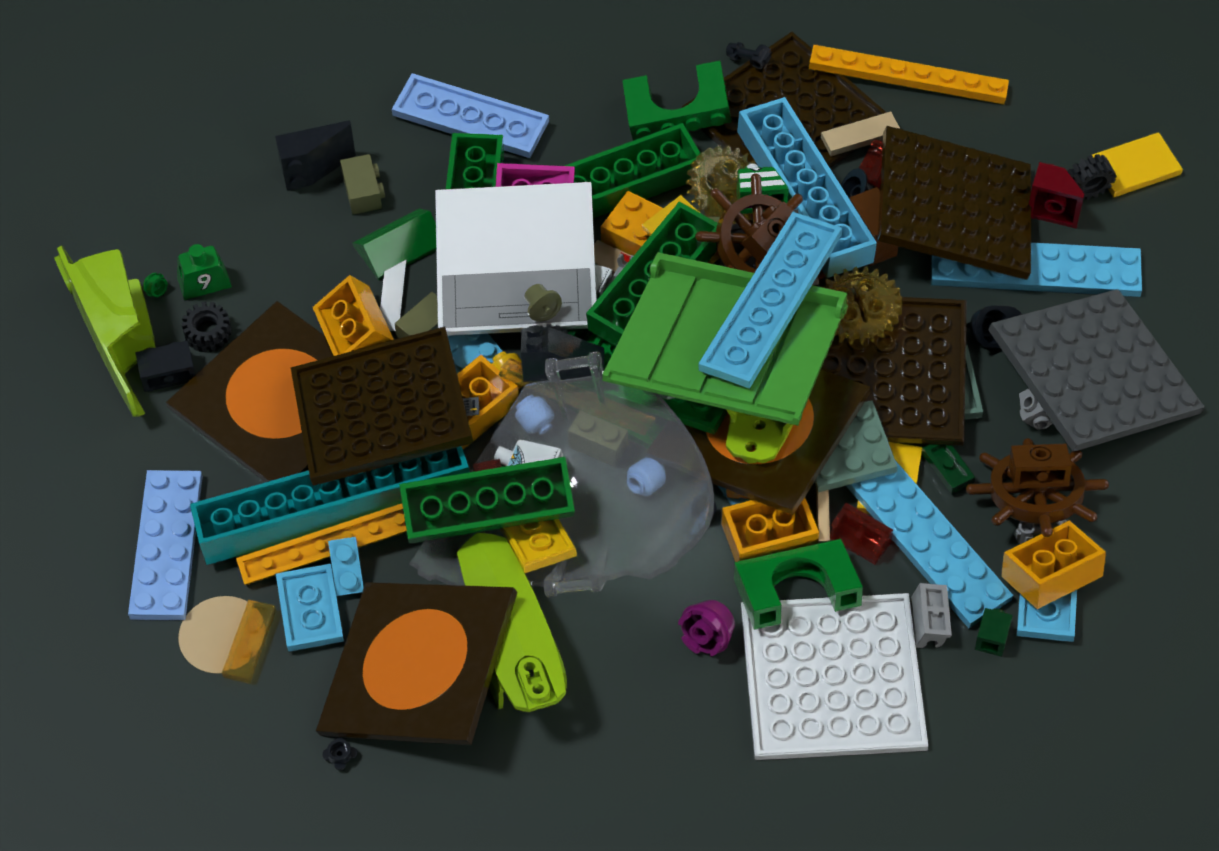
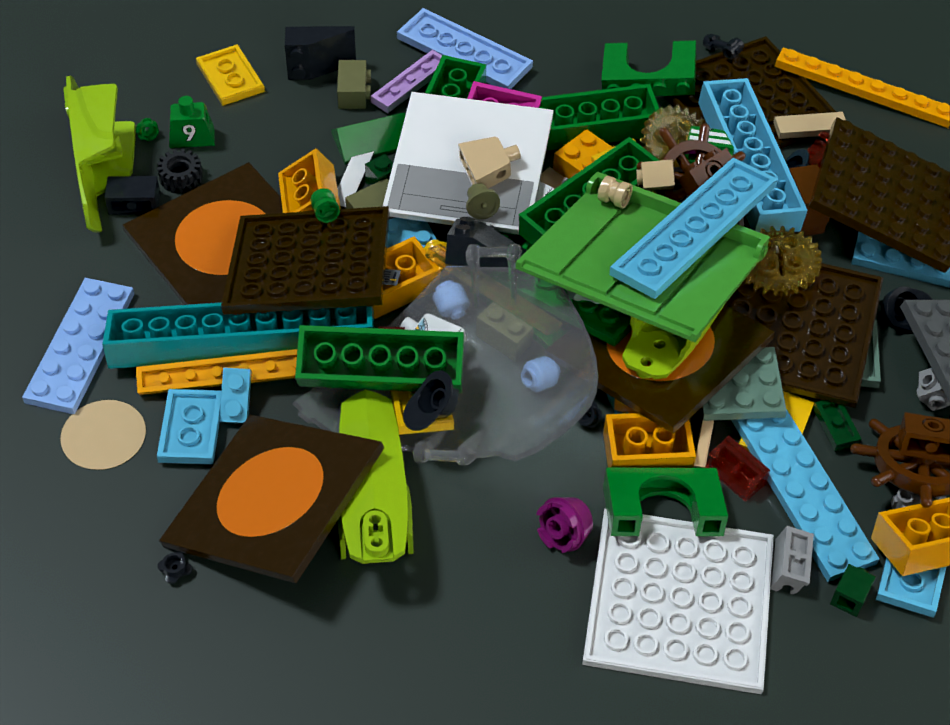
camera: 10 degrees right, 5 degrees down
clear yellow tile [222,600,276,683] -> none
none -> yellow tile [196,44,265,106]
none -> green wheel [310,188,340,223]
none -> dark green brick [365,154,393,186]
none -> lavender plate [371,50,442,113]
none -> black piece [403,370,460,431]
none -> tan torso [458,137,521,189]
none -> tan wheel [598,176,633,209]
none -> tan brick [636,159,675,191]

